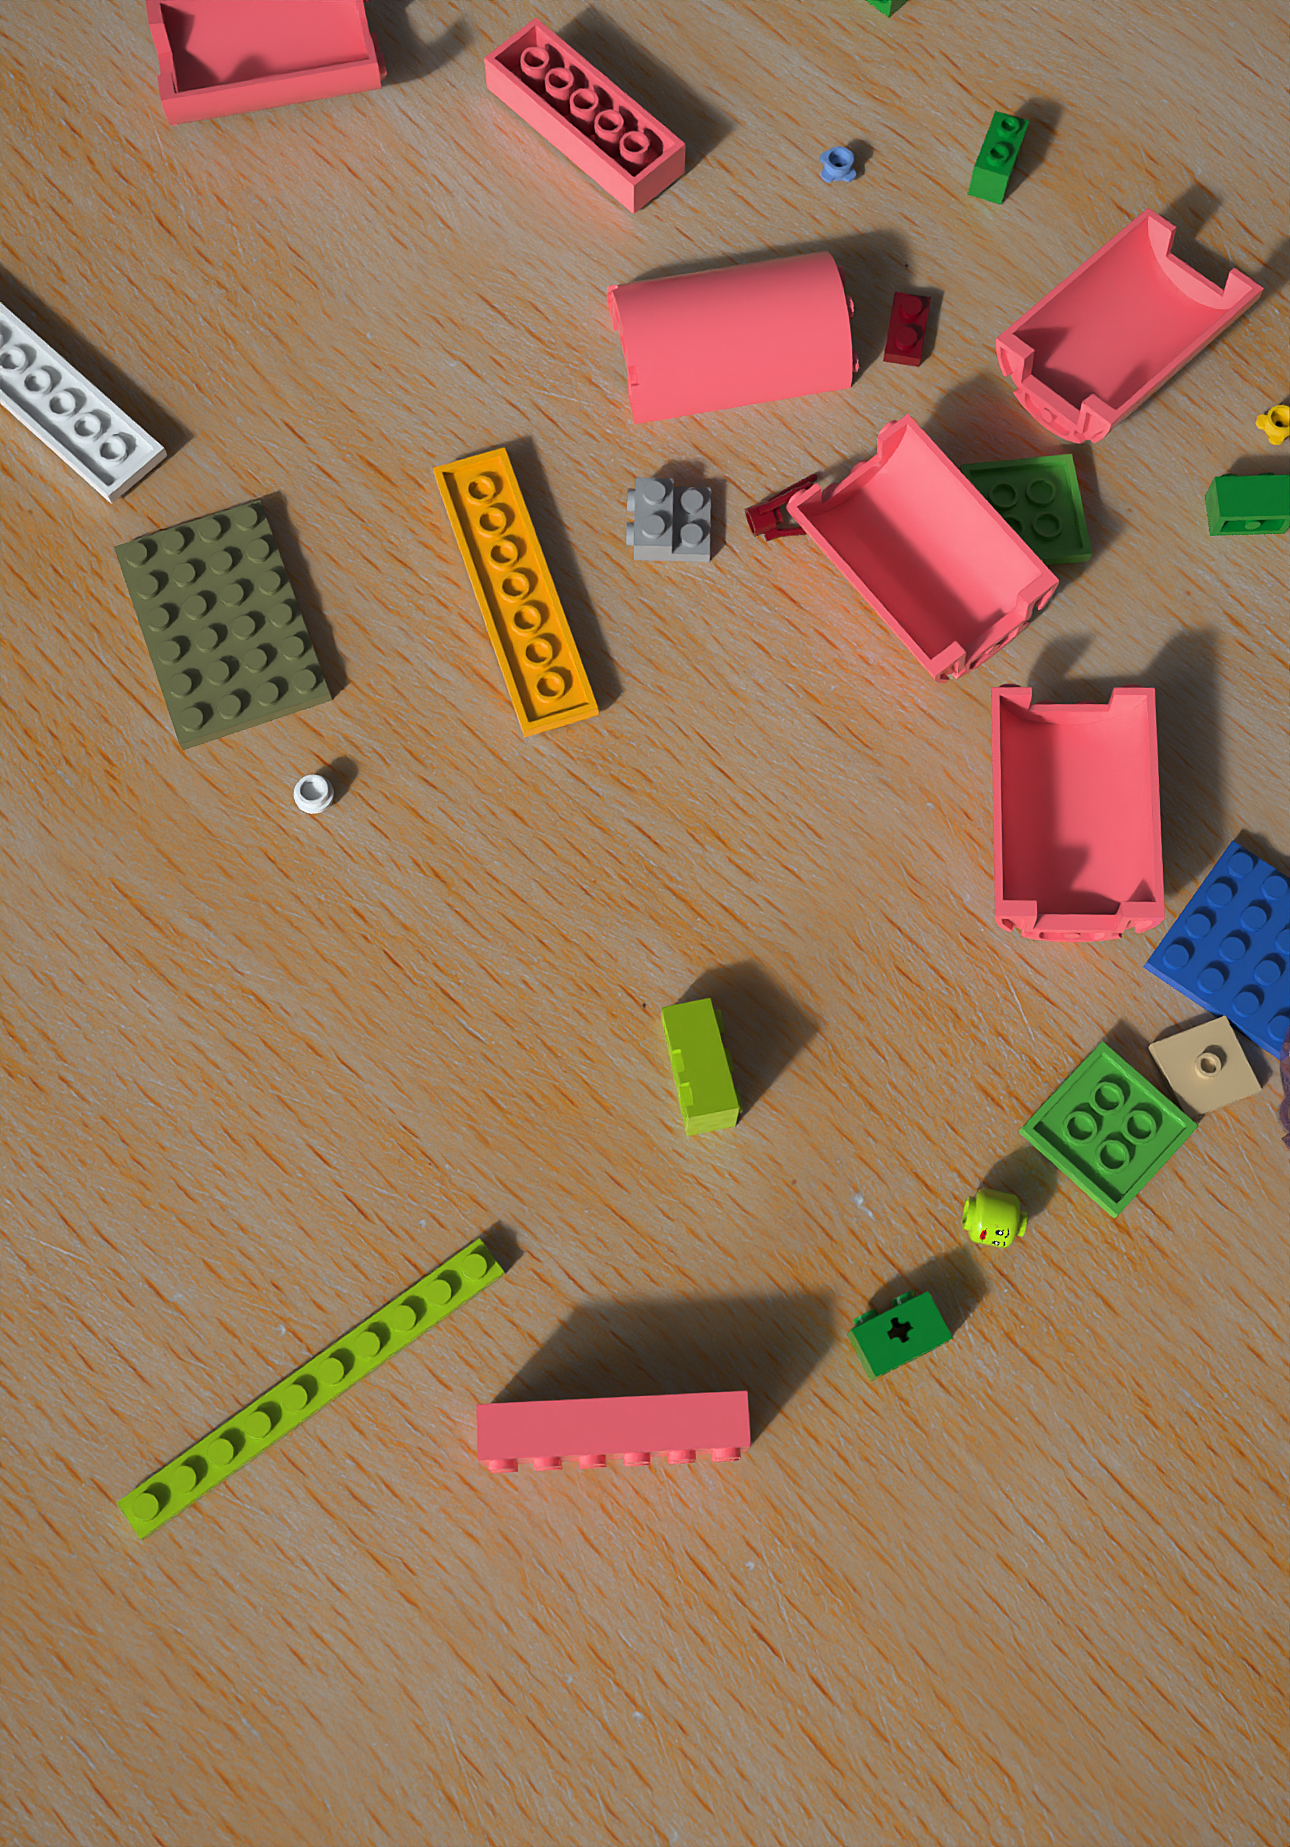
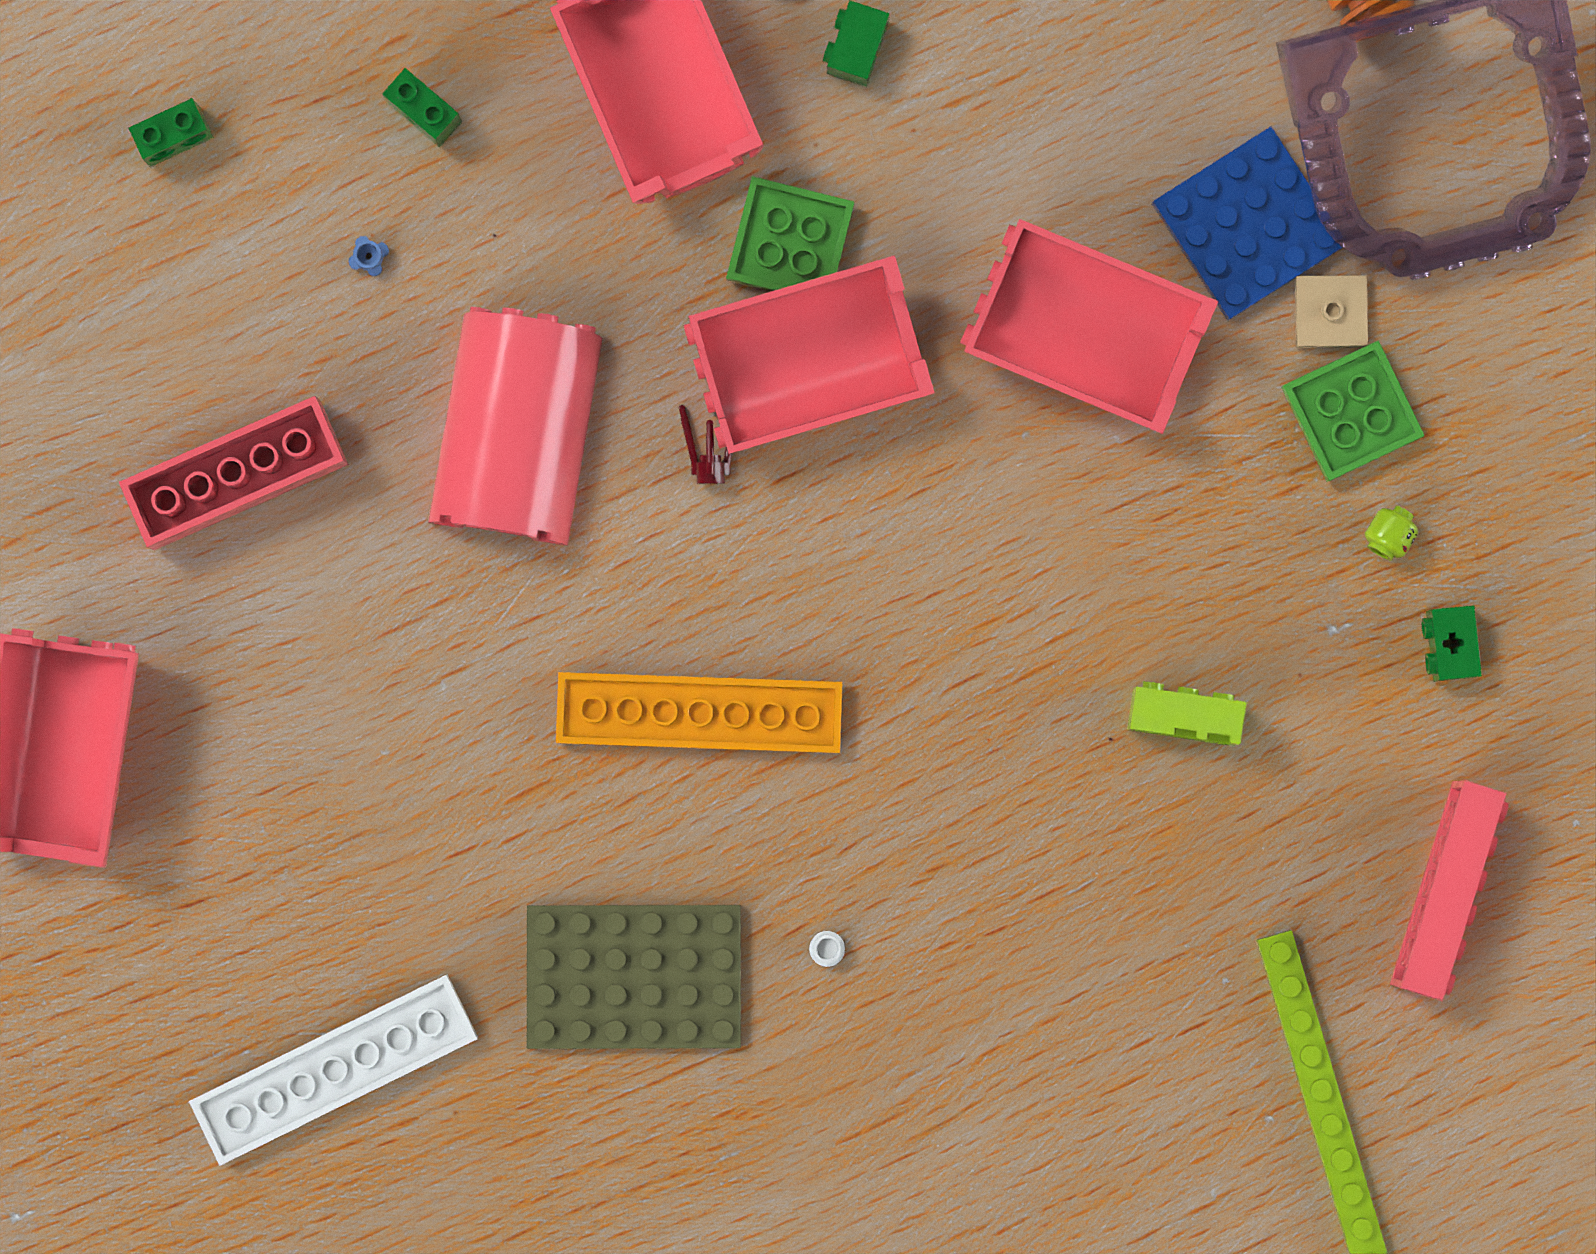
camera: 65 degrees left, 15 degrees up
light grey plate [626,478,711,562] -> none
dark red plate [883,291,931,367] -> none

